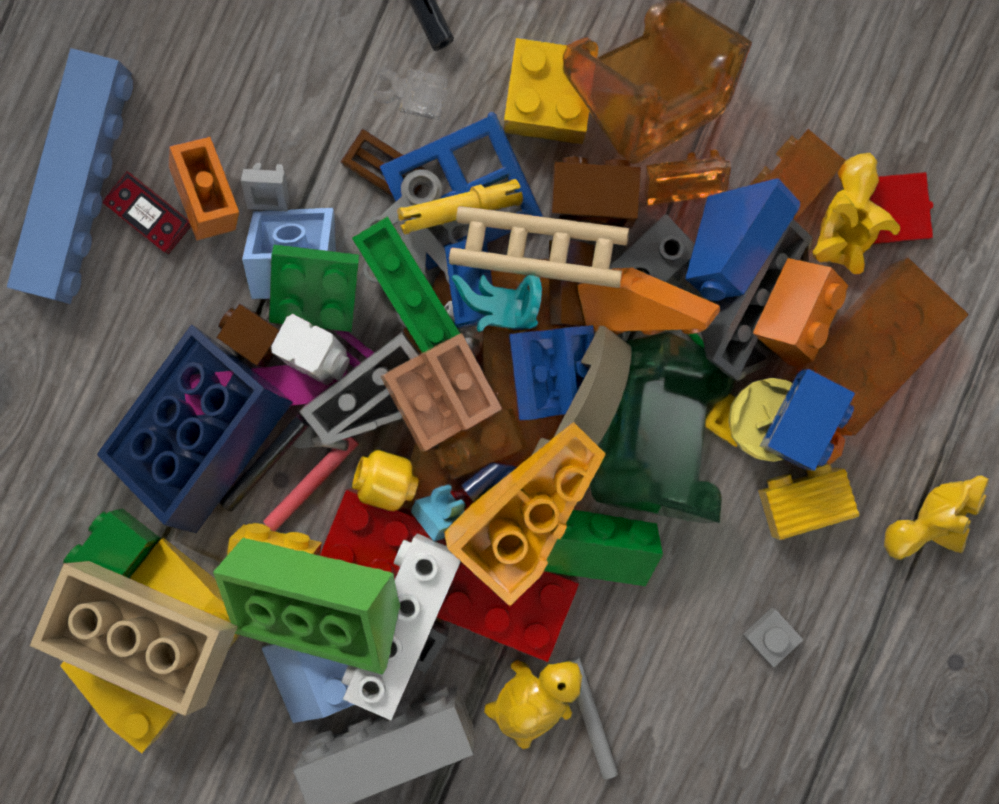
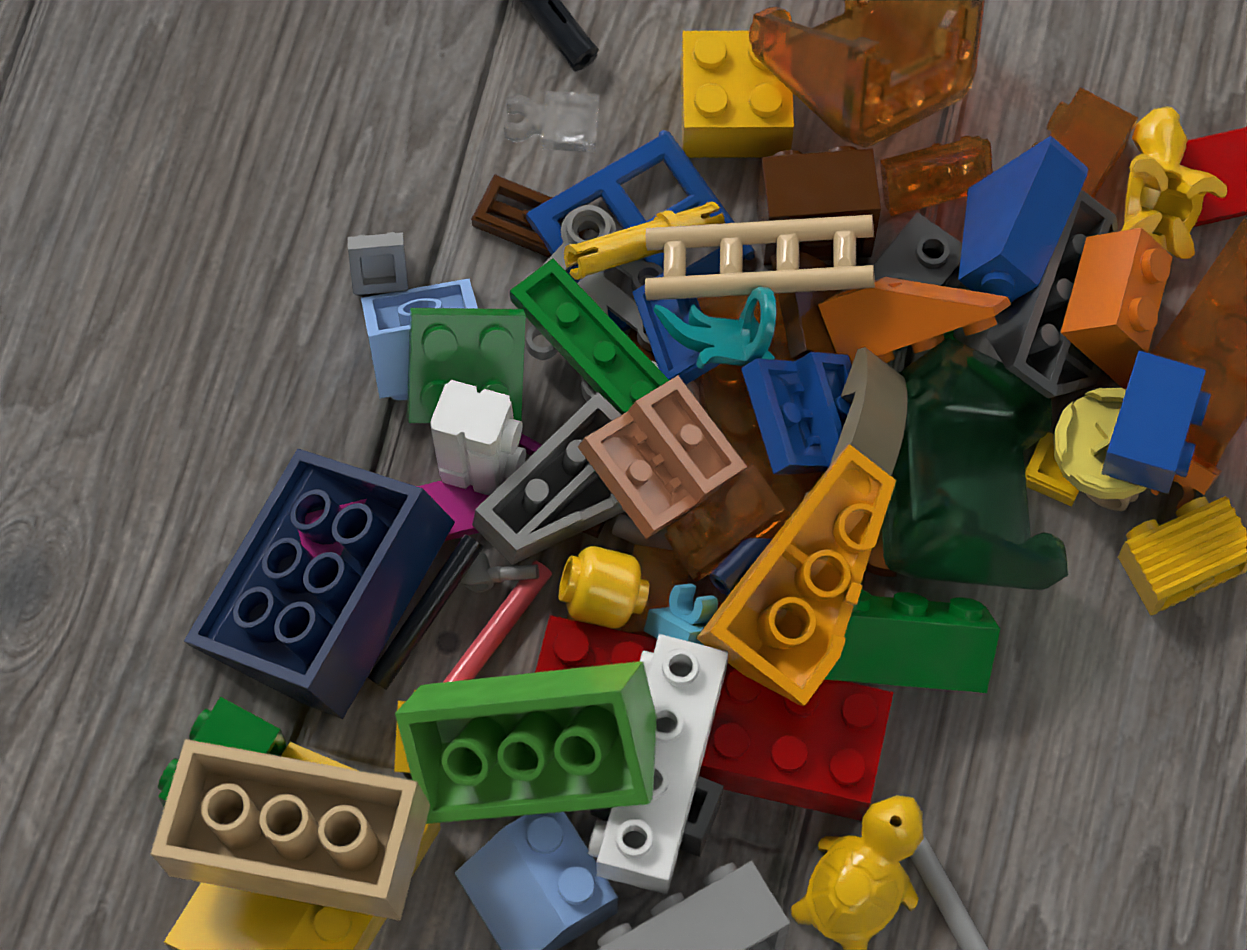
camera: 10 degrees left, 20 degrees down
medium blue brick [7,48,133,304] -> none
tile [102,171,191,255] -> none
orange brick [169,137,239,241] -> none
reddish brown brick [216,303,280,367] -> none
light grey plate [743,607,803,667] -> none

